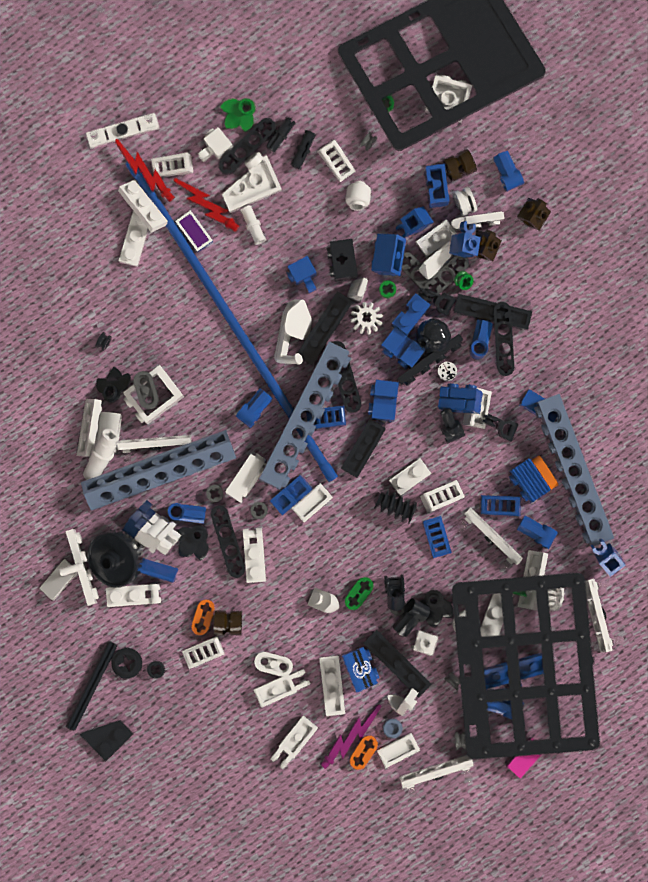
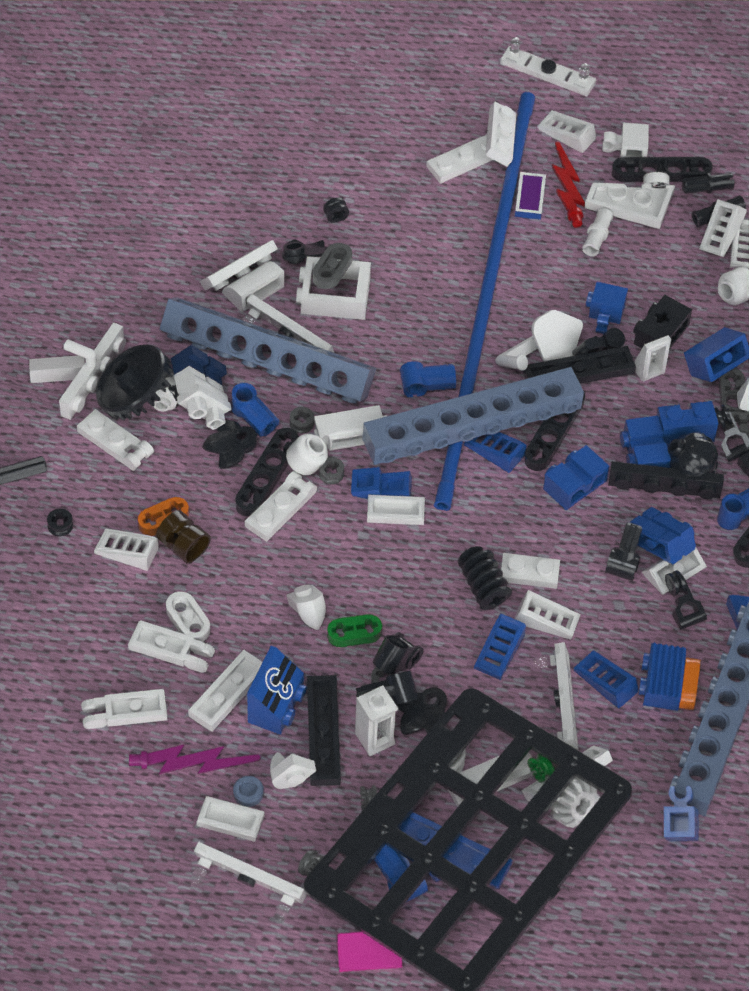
camera: 45 degrees right, 30 degrees down
white piece [83,429,119,480] -> none
black gear [111,648,142,679] -> none
red piece [115,139,175,202] -> none
blue slope [138,558,178,582] -> none
green plate [220,98,256,132] -> none
black plate [341,419,386,478] -> none
white gear [350,302,383,335] -> none
orange beam [350,735,378,770] -> none
green bush [379,281,396,299] -> none
white tile [438,362,457,381] -> none
blue piece [517,516,558,549] -> none
white piece [585,579,624,653] -> none
none -> white head [286,434,328,475]
none -> black piece [572,328,625,356]
none -> white slope [699,199,747,257]

